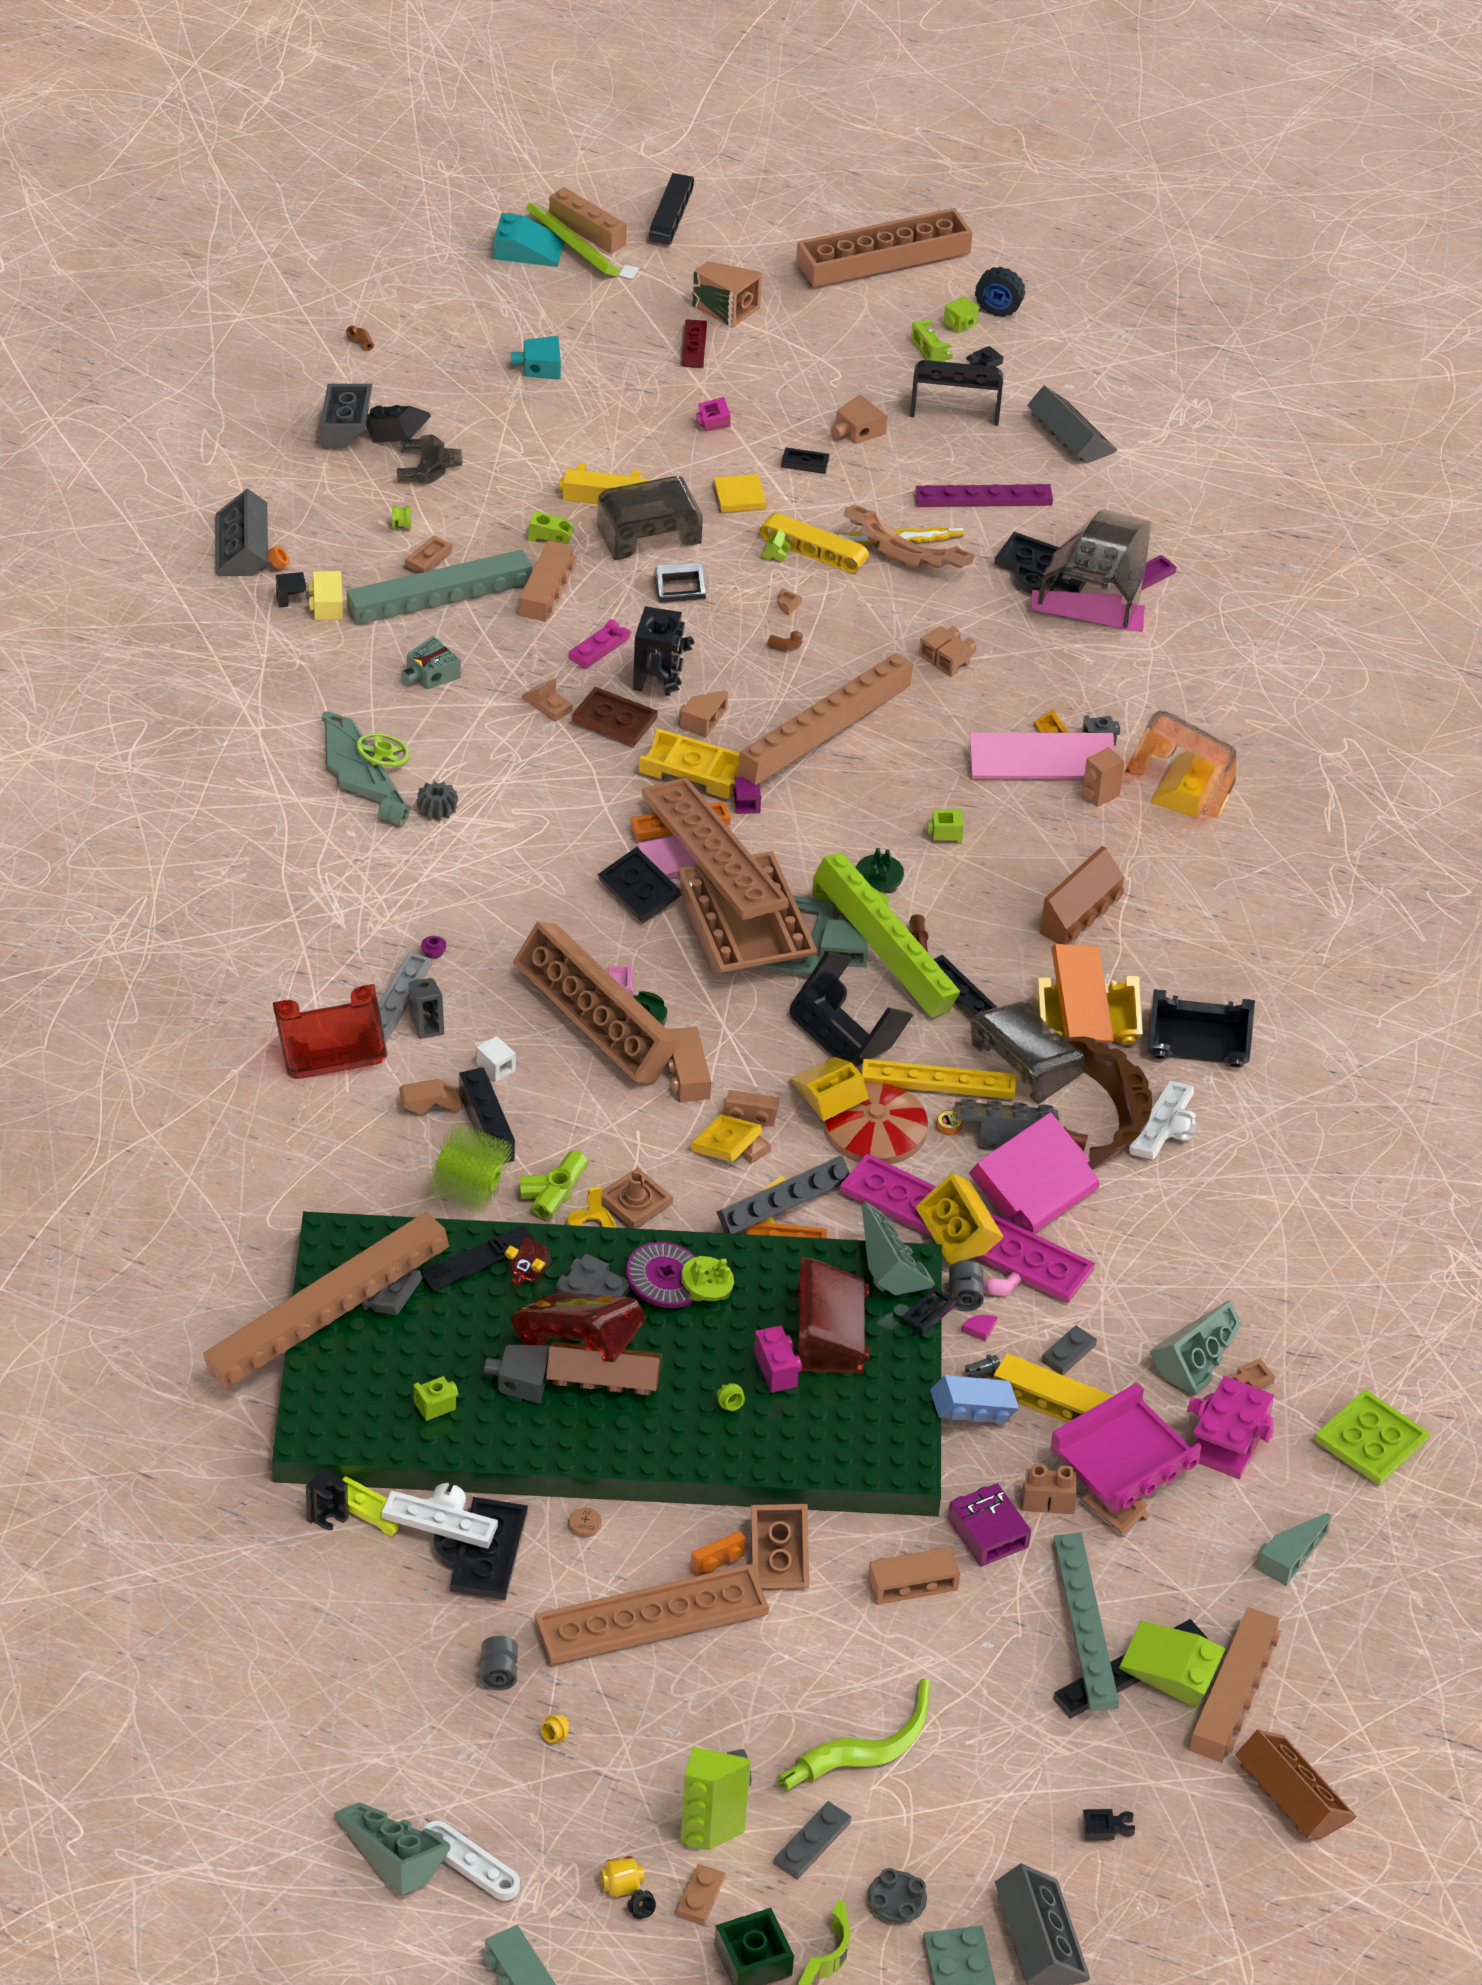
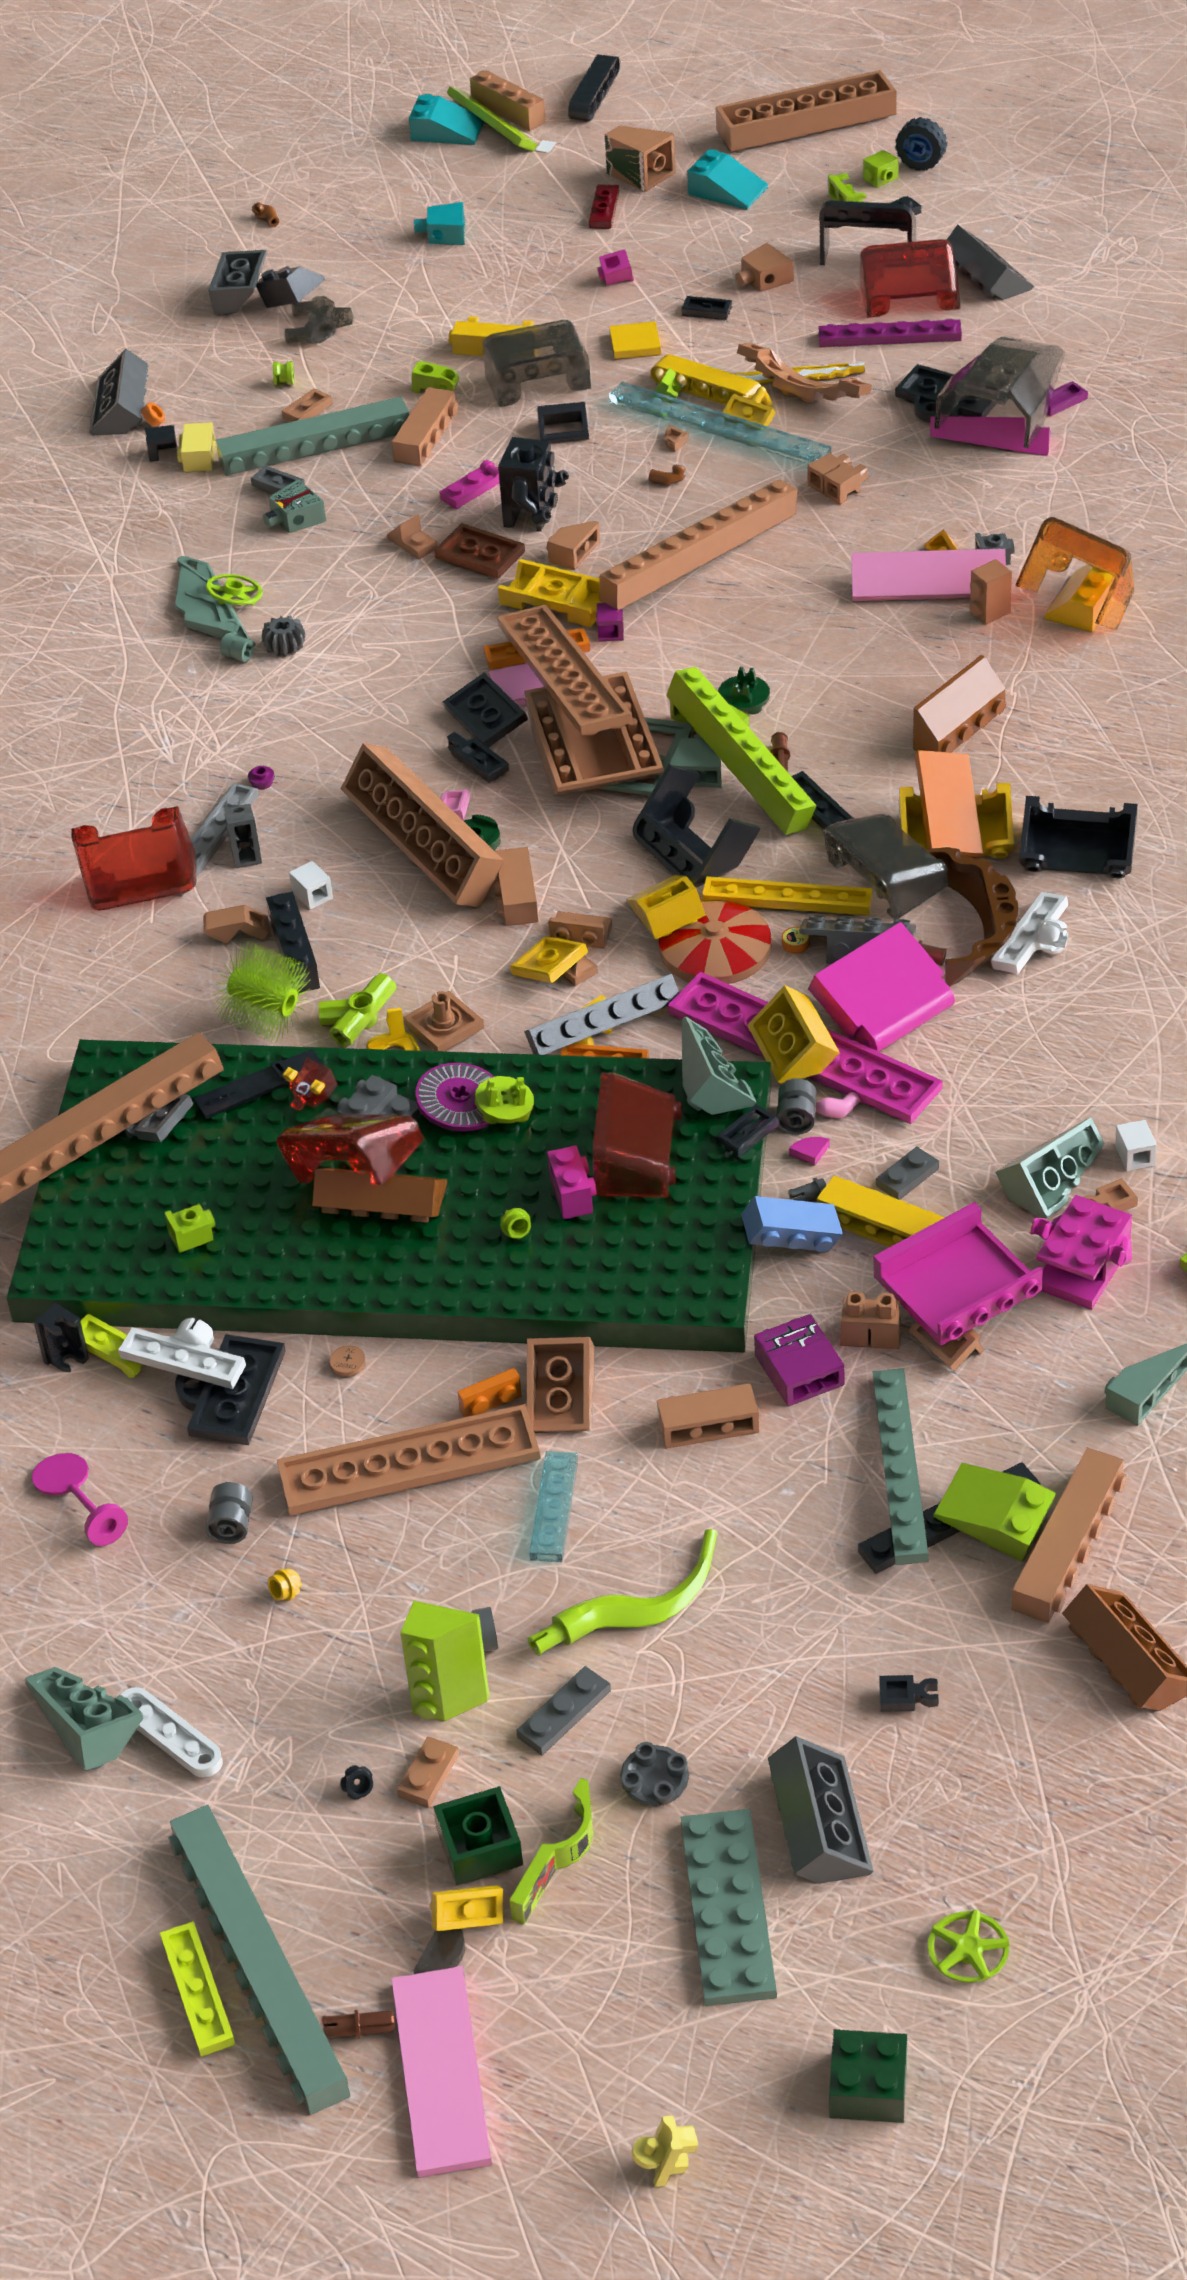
camera: 10 degrees right, 0 degrees up
dark grey torso [484,1345,550,1403] -> none
yellow head [600,1856,645,1897] -> none
lime brick [927,810,964,844] -> none
none -> dark pink piece [32,1453,128,1546]
none -> dark grey plate [251,465,305,494]
none -> black hinge [447,732,509,783]
none -> clear light blue plate [529,1451,578,1562]
none -> clear light blue plate [610,382,831,464]
none -> teal slope [687,149,768,210]
none -> yellow plate [721,386,776,433]
none -> clear red windscreen [860,239,960,318]
none -> white brick [1115,1120,1157,1171]

